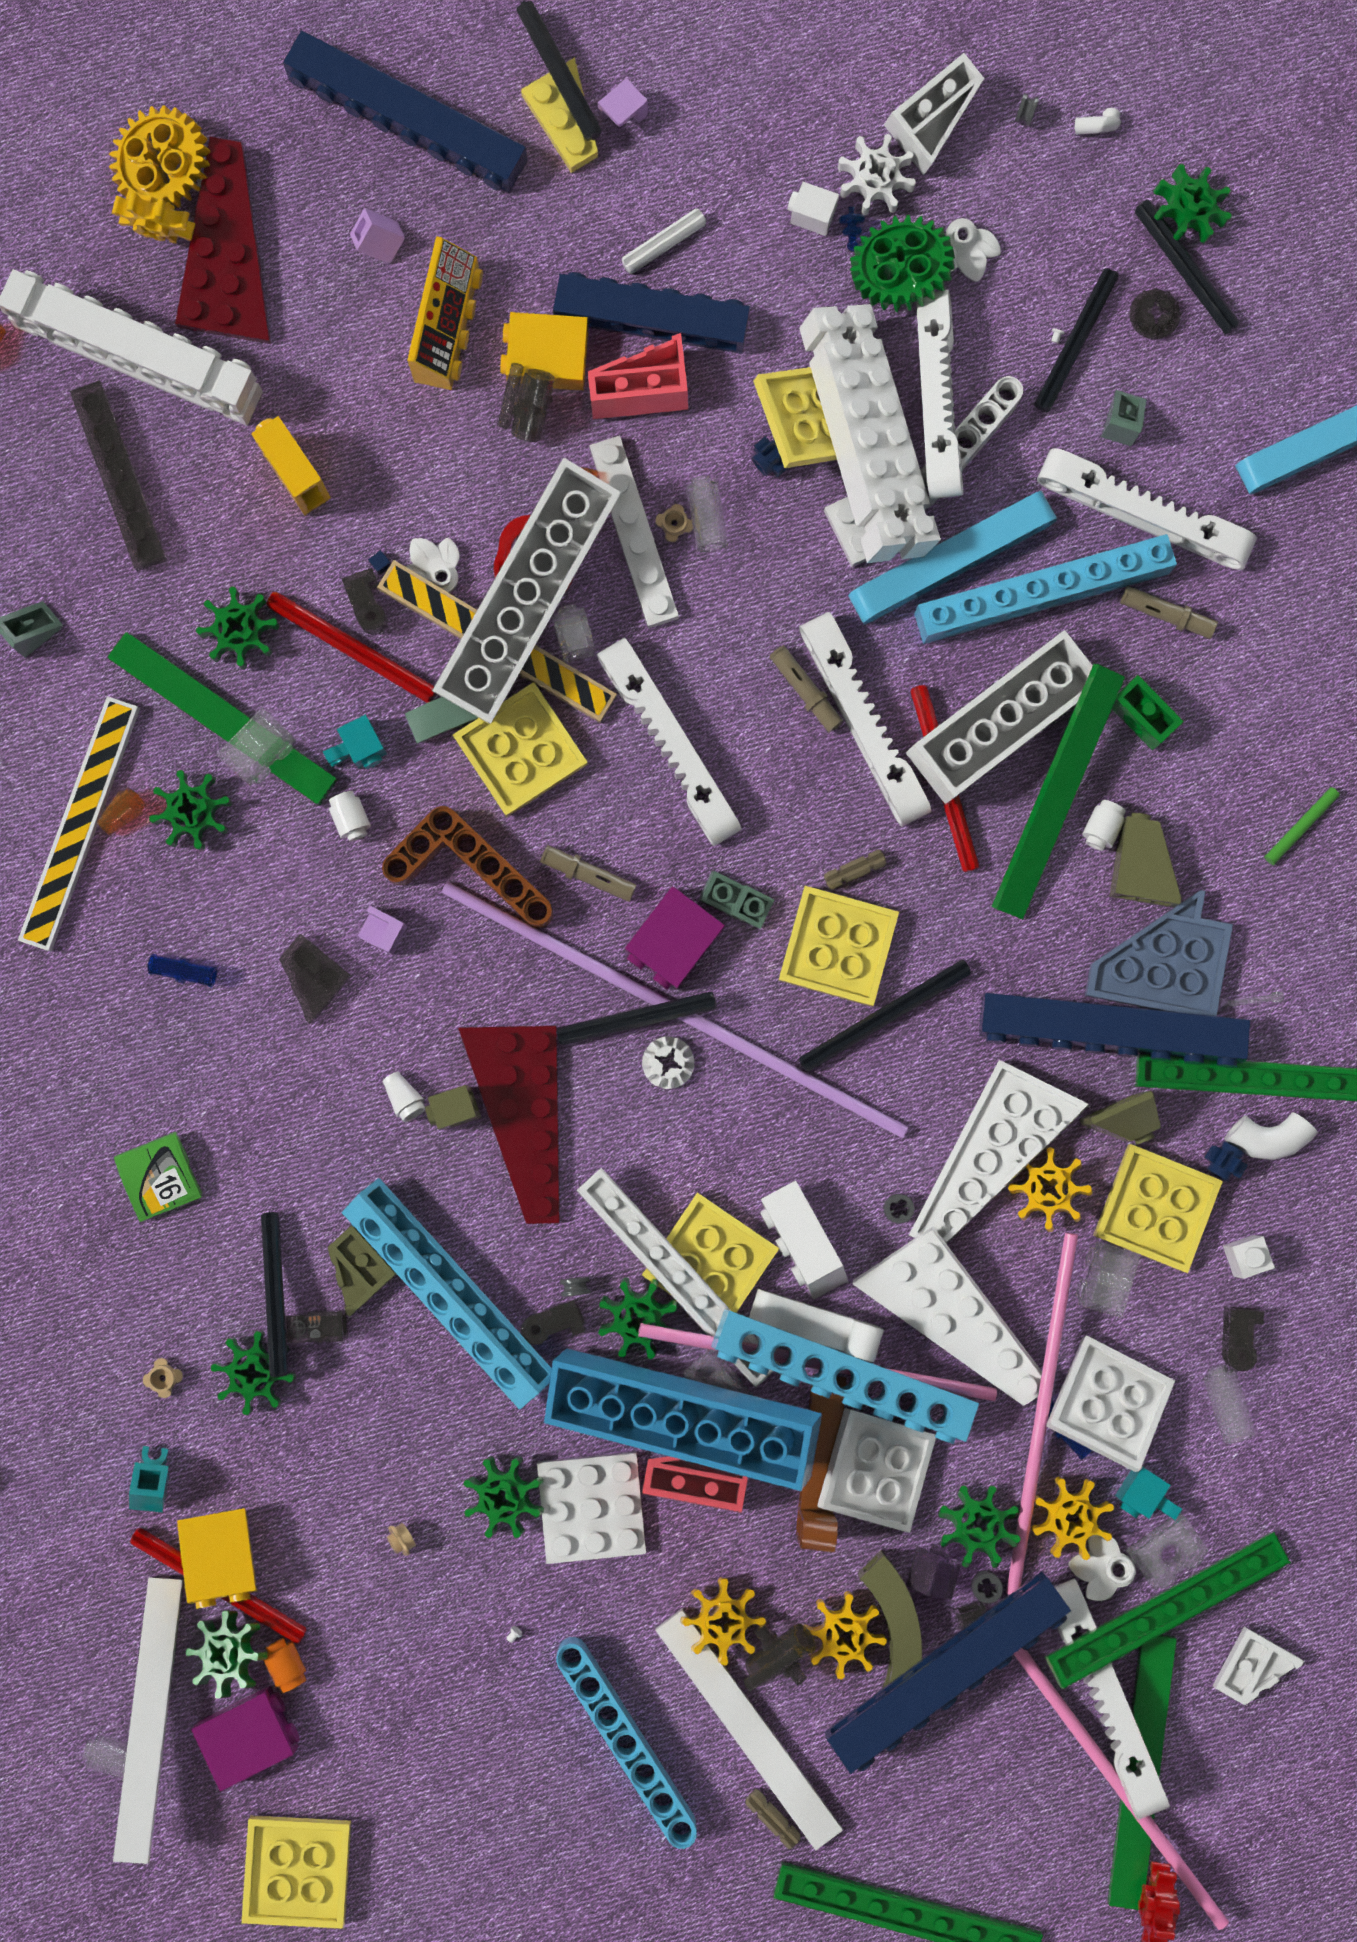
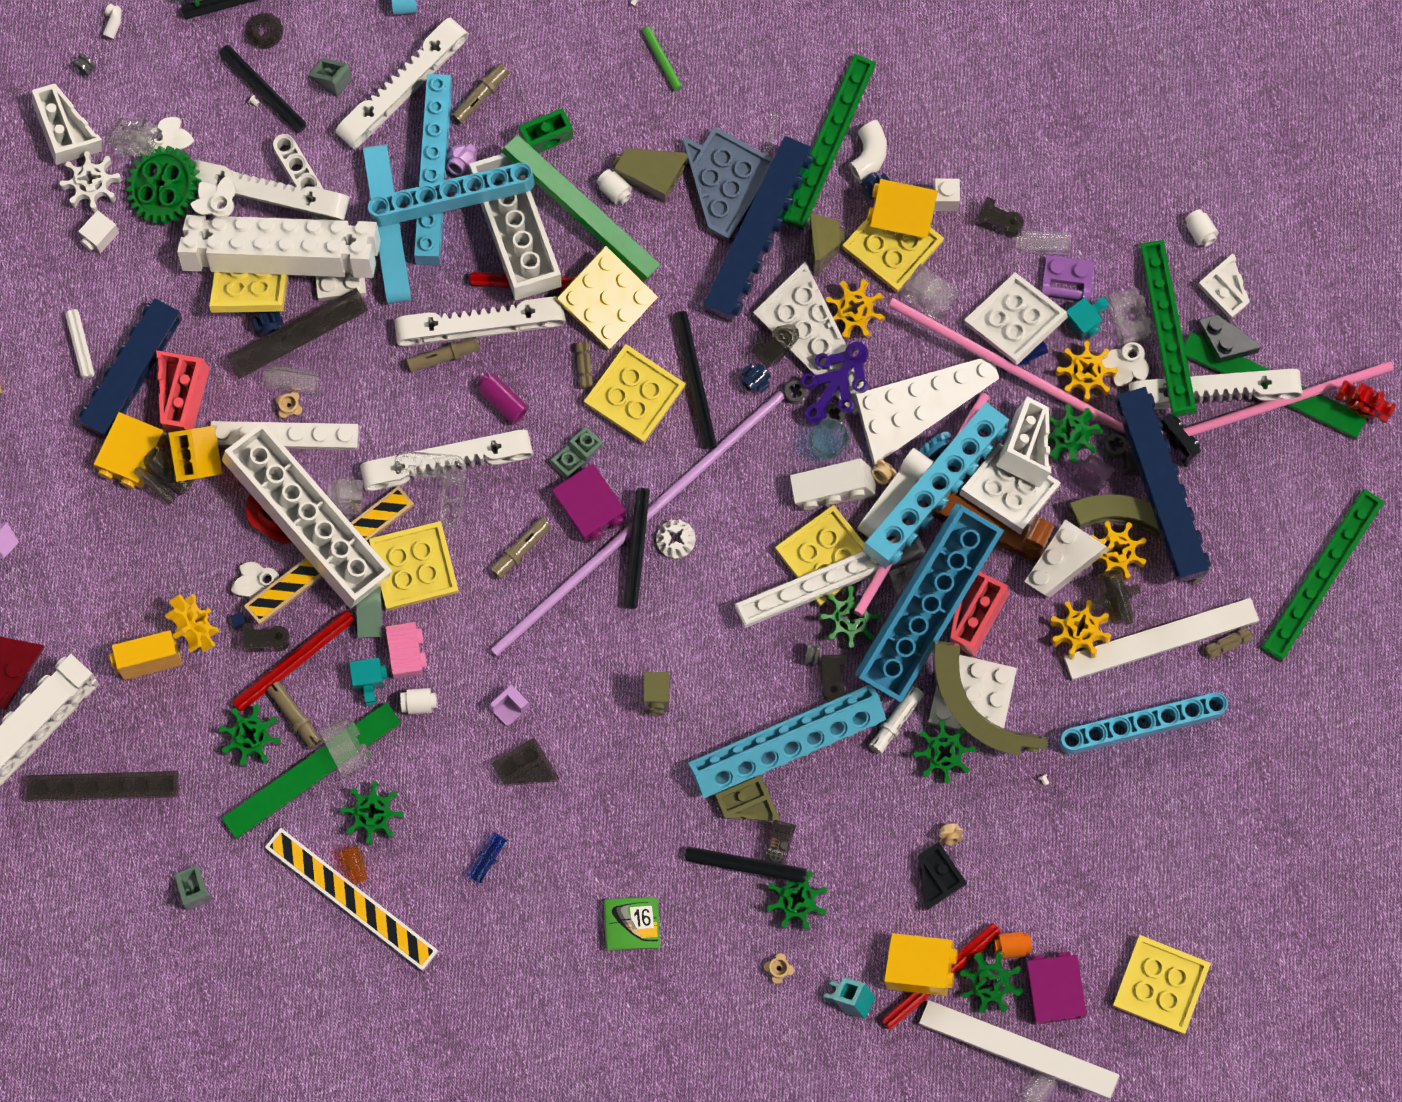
camera: 70 degrees left, 10 degrees down
dark orange beam [382,806,554,928] -> none
white cone [382,1071,425,1122] -> none
slope [407,236,483,390] -> none
dark red wing [458,1026,560,1224] -> none
clear blue hair [838,206,865,252] -> none
none -> clear brick [106,118,162,158]
none -> yellow gear [165,594,219,652]
none -> yellow brick [168,425,223,482]
none -> white plate [191,176,236,218]
none -> clear smoke plate [227,288,368,379]
none -> dark tan pin [267,681,323,750]
none -> medium azure beam [368,163,535,226]
none -> bright pink brick [386,622,427,679]
none -> clear beam [394,451,466,527]
none -> lavender rock [446,144,477,176]
none -> magenta brick [478,374,529,425]
none -> light yellow plate [556,247,658,350]
none -> dark blue gear [741,363,771,394]
none -> clear smoke leg [751,324,799,368]
none -> dark grey bush [784,380,806,405]
none -> dark purple plant [801,342,869,426]
none -> clear light blue hair [808,418,850,460]
none -> yellow brick [867,179,938,239]
none -> white pin [869,686,924,754]
none -> tan plate [872,459,897,484]
none -> black wing [918,842,967,911]
none -> dark azure gear [919,432,953,459]
none -> olive arch [932,640,1048,756]
none -> white wedge [996,397,1051,487]
none -> white wedge [1024,520,1111,598]
none -> medium lavender plate [1041,255,1094,302]
none -> black wing [1162,413,1201,467]
none -> white brick [1185,209,1219,247]
none -> wing [1197,314,1261,363]

